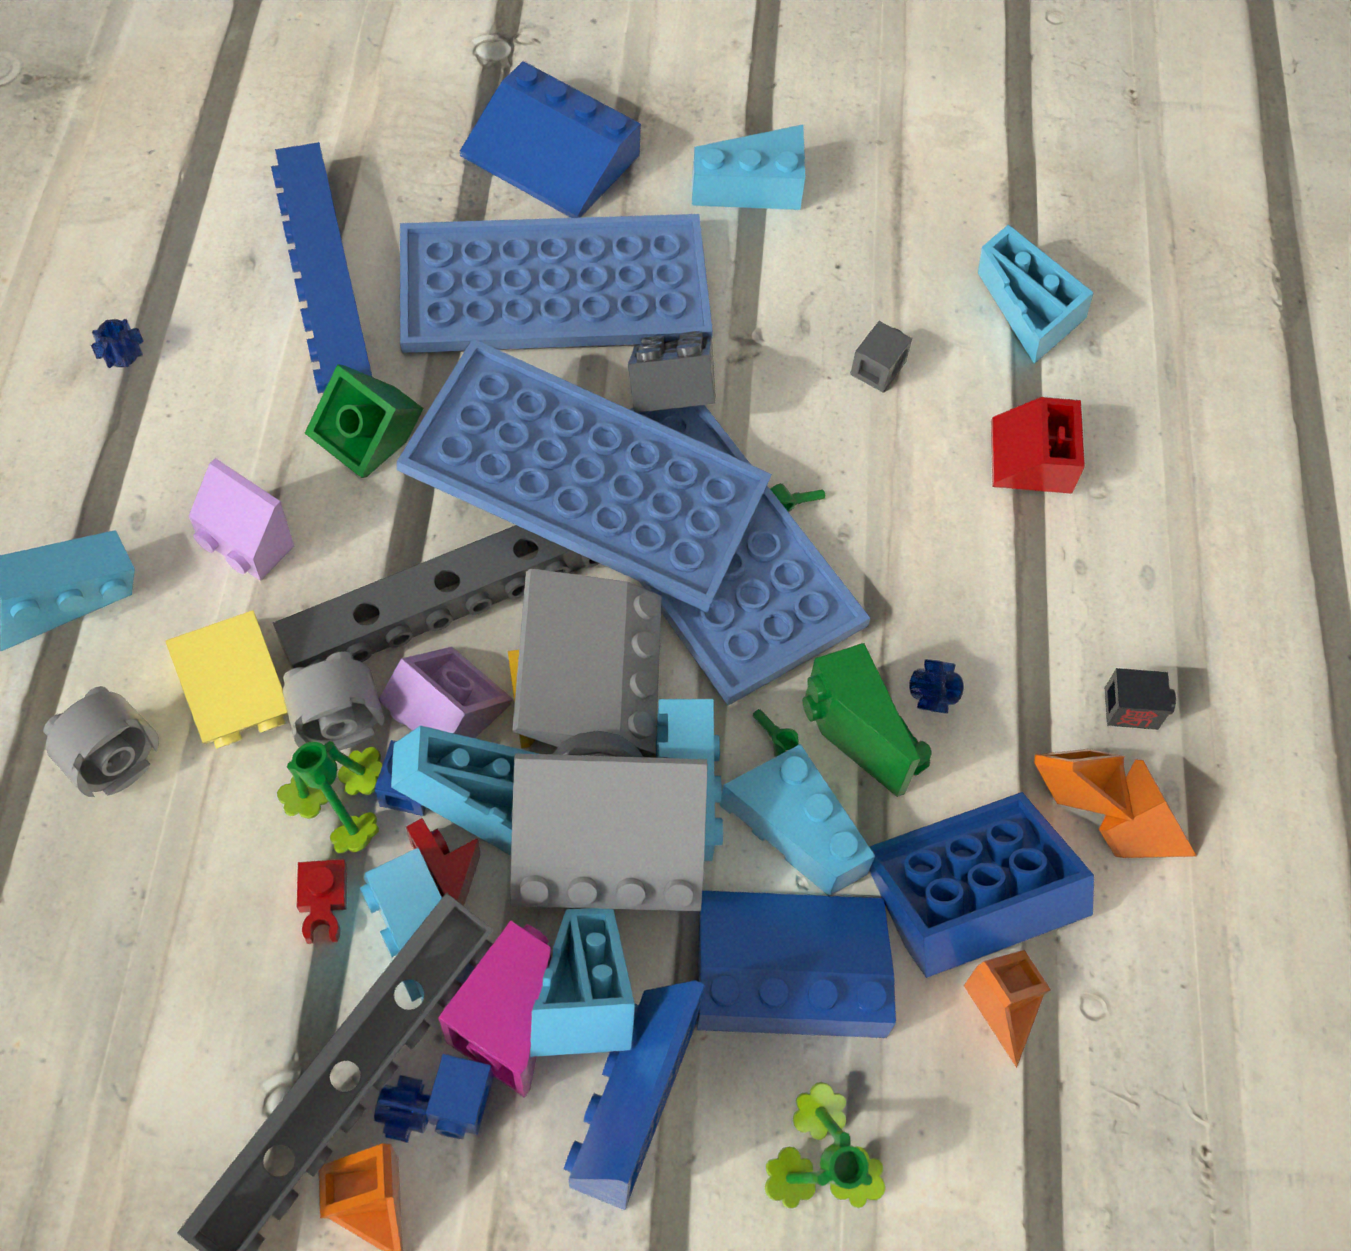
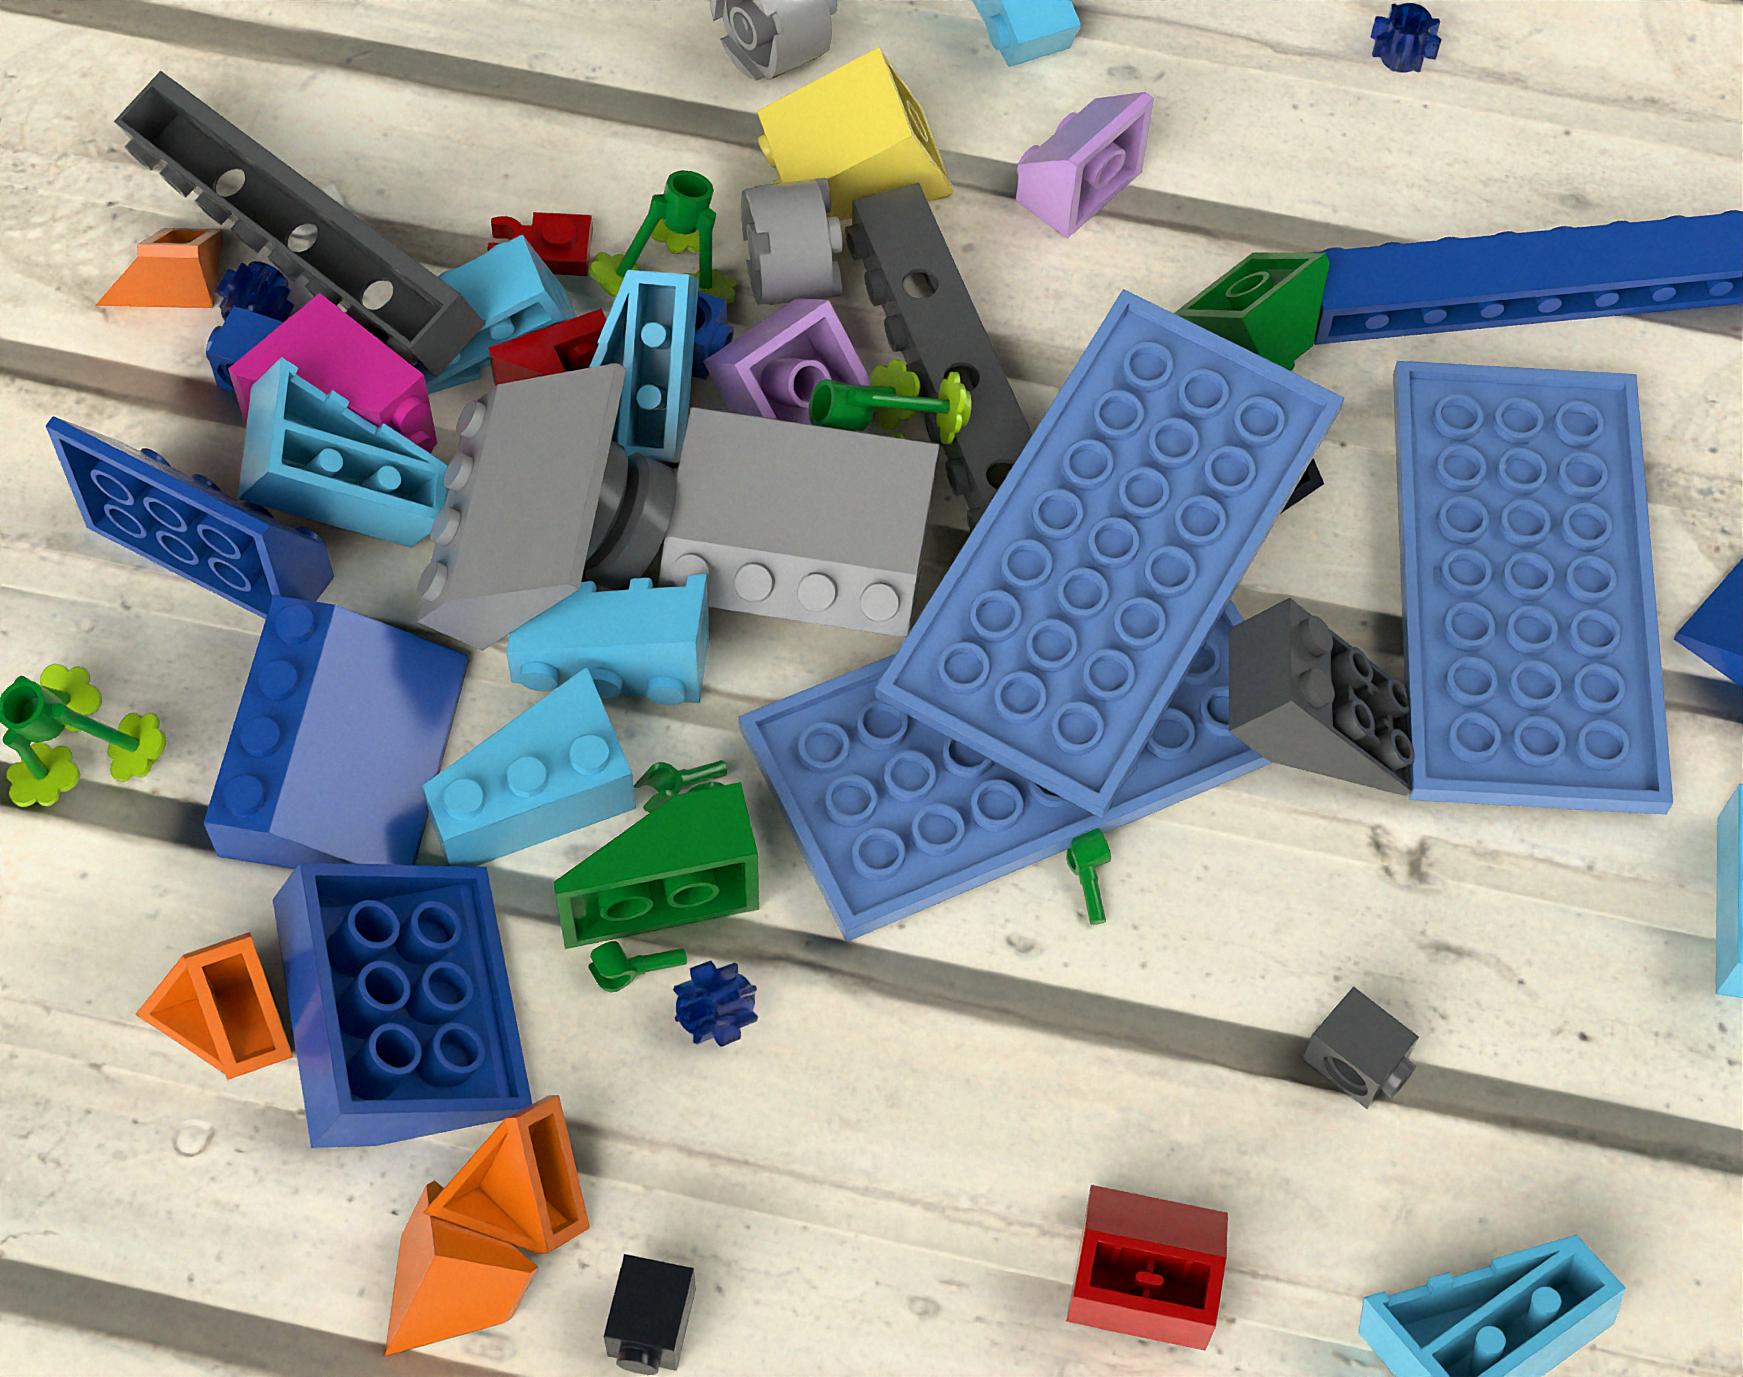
camera: 100 degrees right, 0 degrees up
none -> plant [808,359,971,444]

